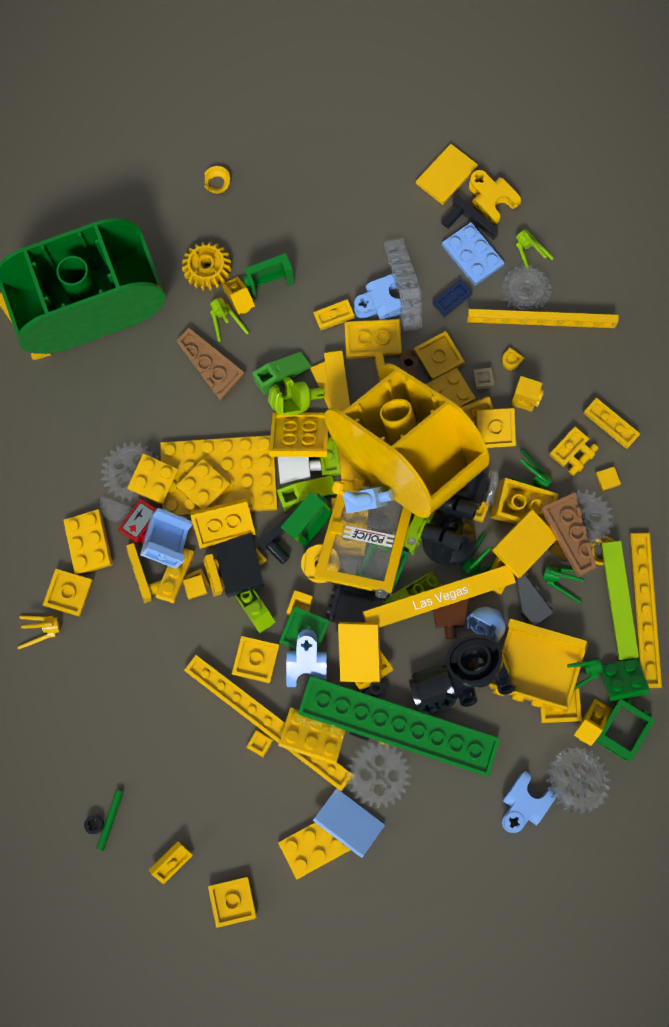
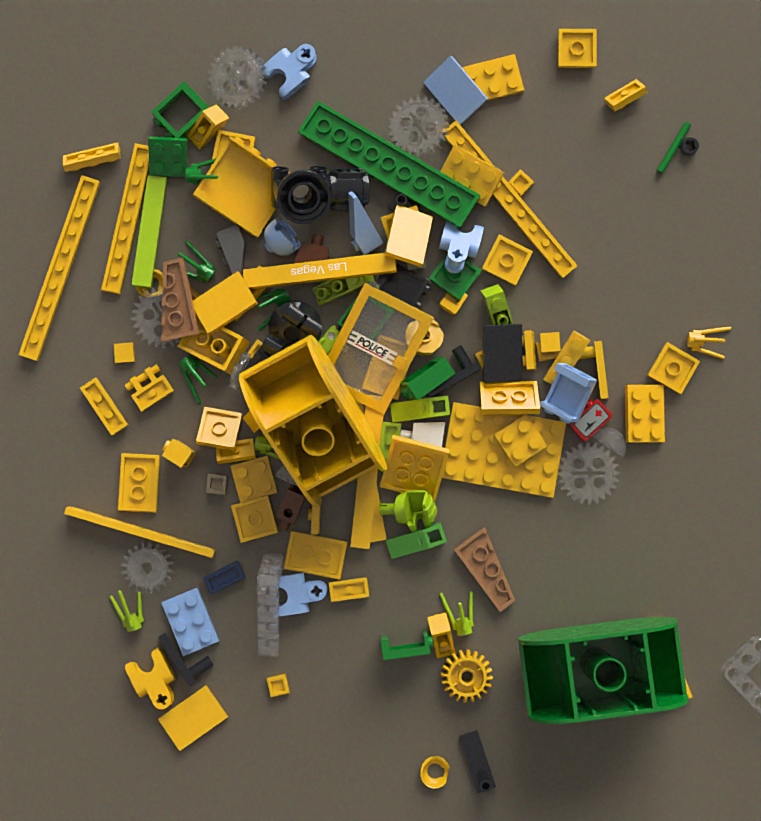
camera: 170 degrees left, 10 degrees up
yellow plate [127,454,178,504] -> none
light blue torso [332,476,394,513] -> none
yellow tile [502,347,524,370] -> none
none -> yellow tile [118,453,161,513]
none -> yellow tile [266,673,290,698]
none -> light blue slope [348,191,383,255]
none -> black piece [459,730,496,793]

